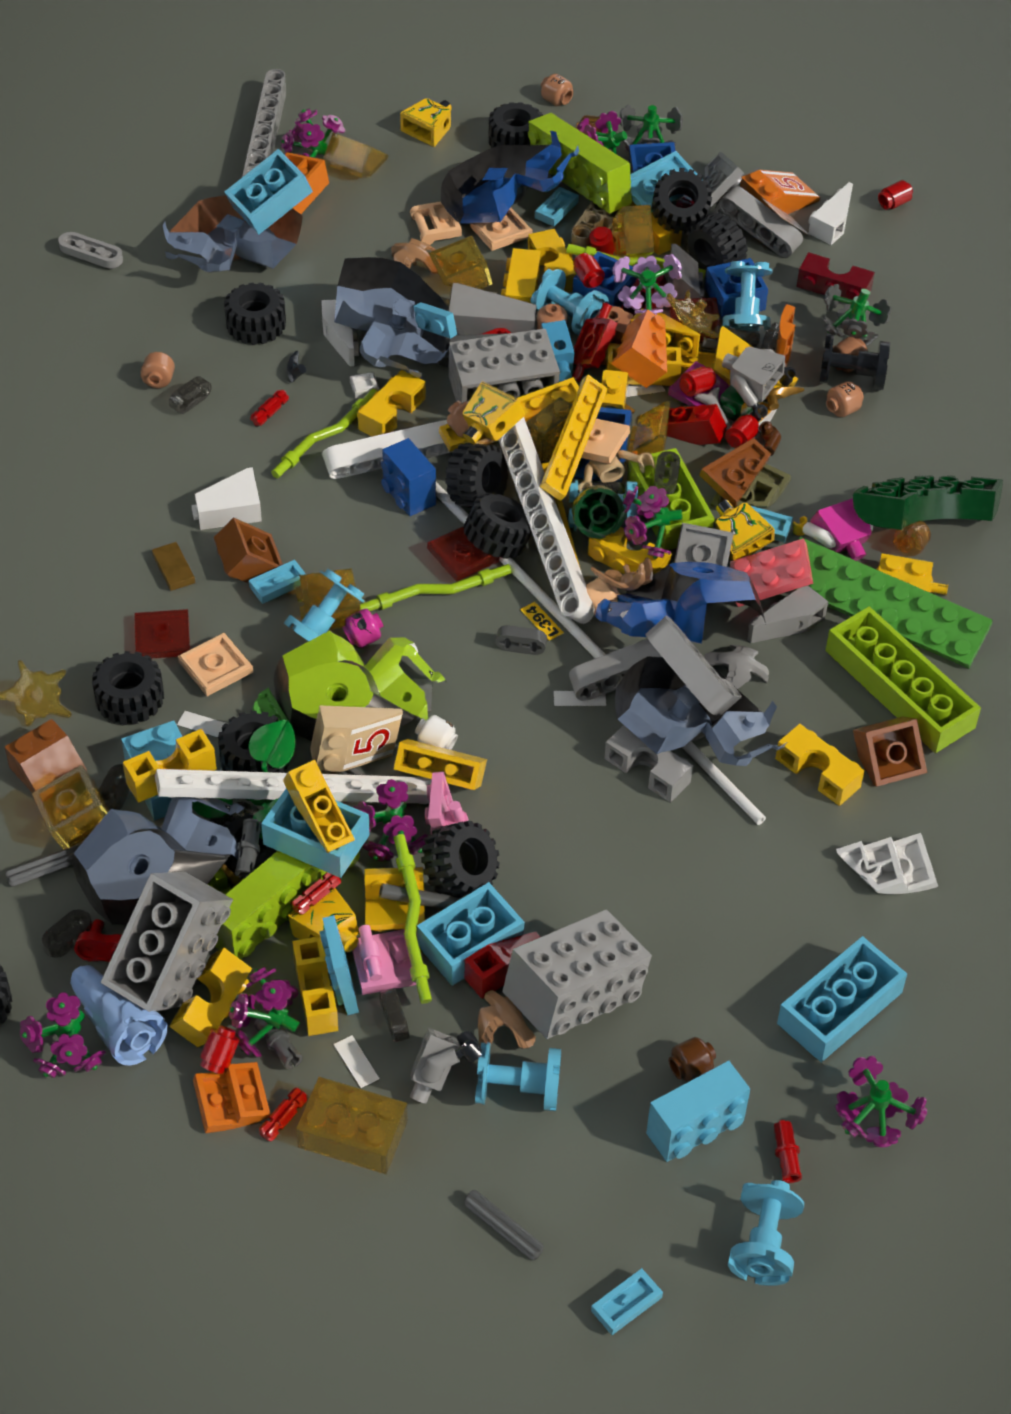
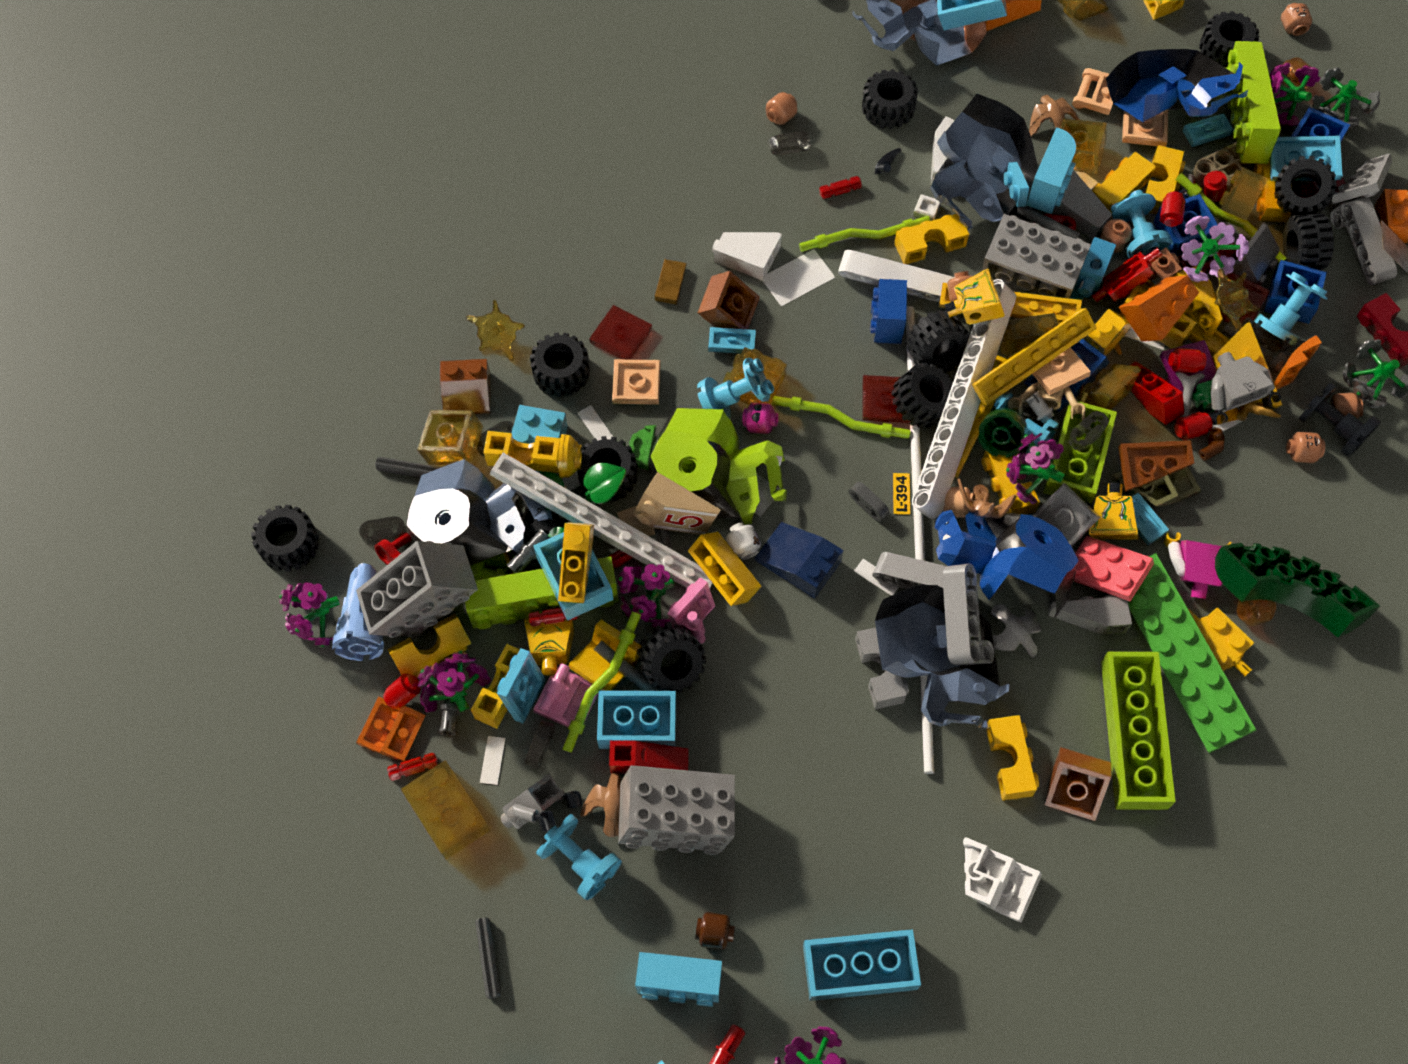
camera: 40 degrees right, 15 degrees up
none -> yellow piece [559,434,582,478]
none -> dark blue slope [754,522,844,599]
none -> white sticker [763,249,835,306]
none -> light grey pin [1025,391,1054,423]
none -> medium azure brick [1026,127,1076,214]

